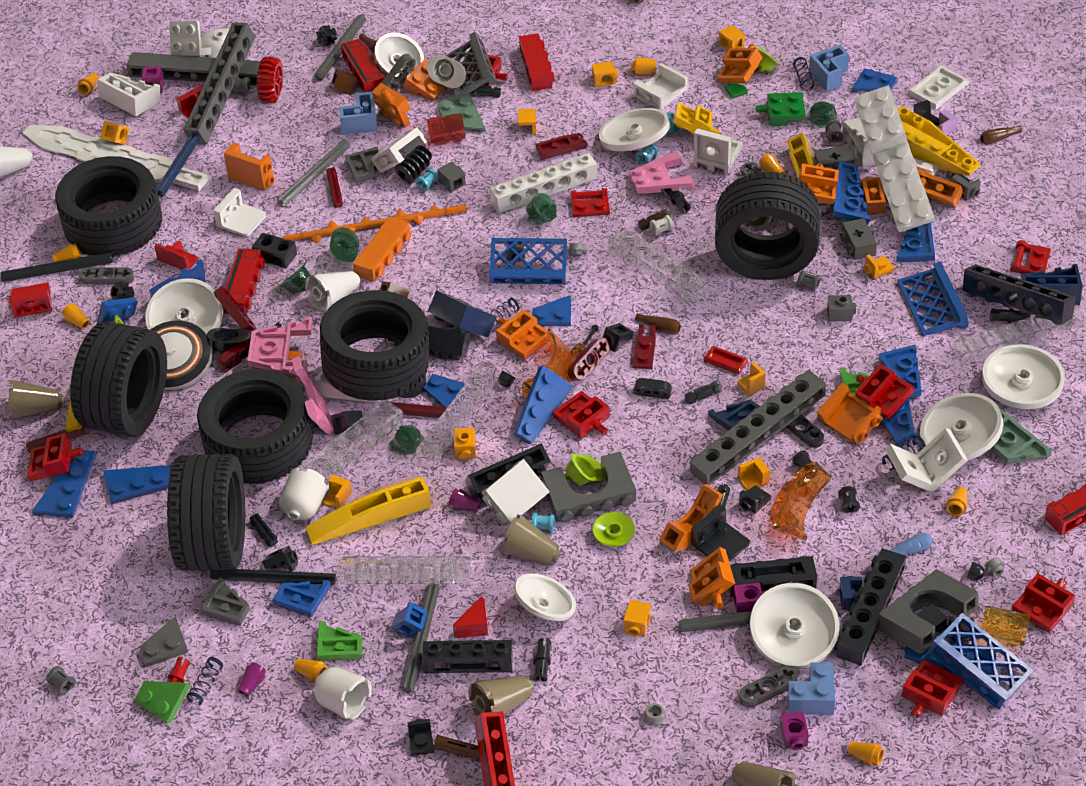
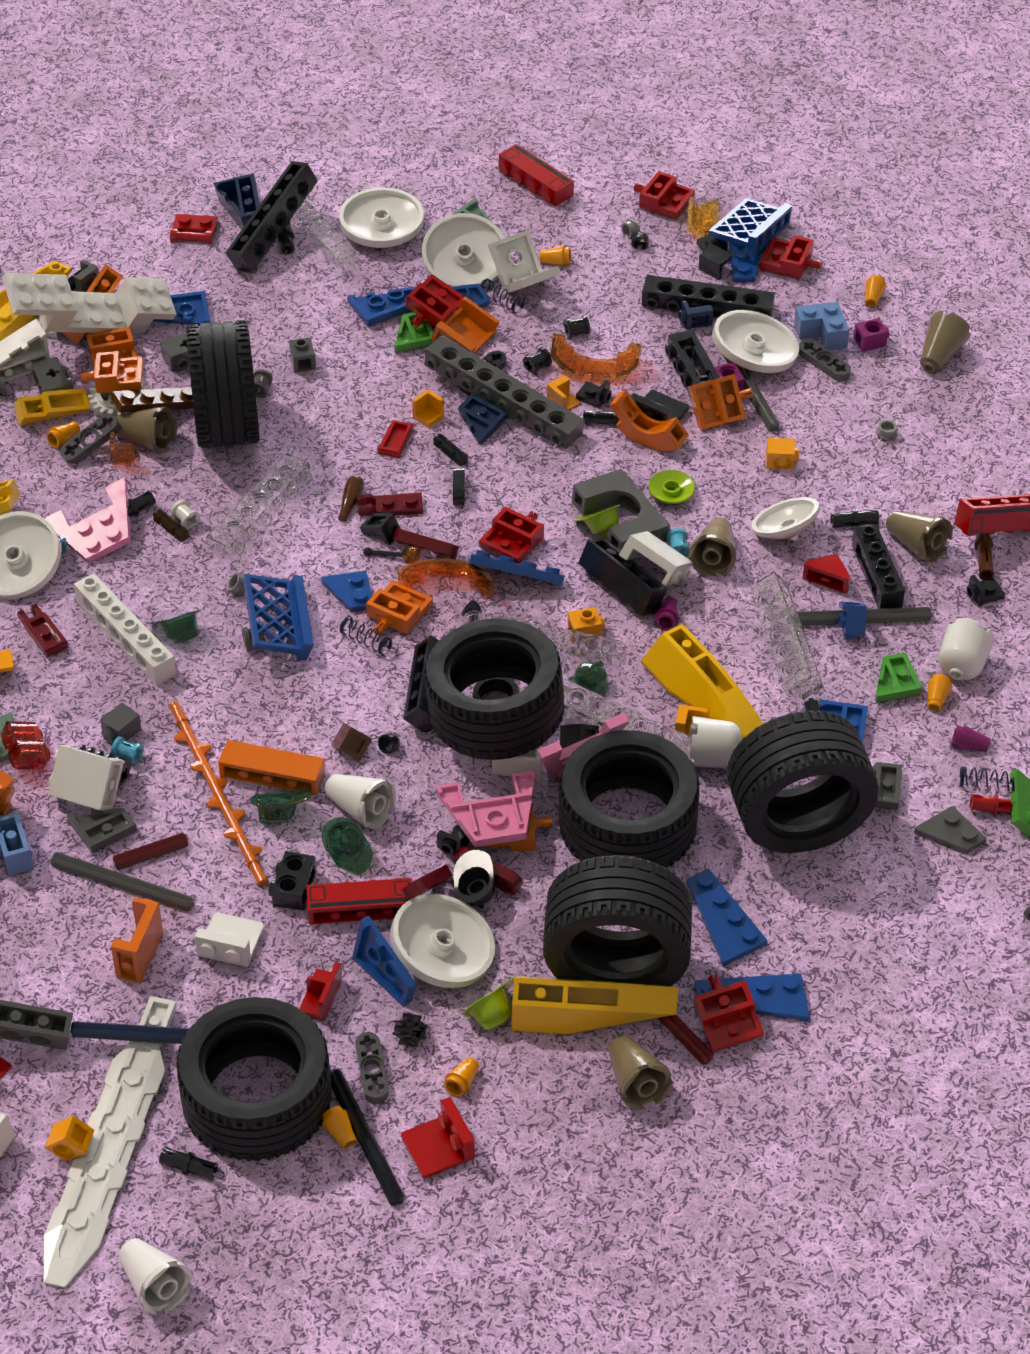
camera: 105 degrees left, 0 degrees up
blue wing [96,297,138,325] -> none
dish [150,320,213,390] -> none
dark blue wedge [428,290,497,338] -> none
red plate [570,188,610,217] -> none
white bracket [694,129,743,175] -> none
blue wing [832,161,870,225] -> none
dark grey arch [879,569,978,654] -> none
medium blue piece [890,533,932,555] -> none
blue fence [897,262,968,336] -> none

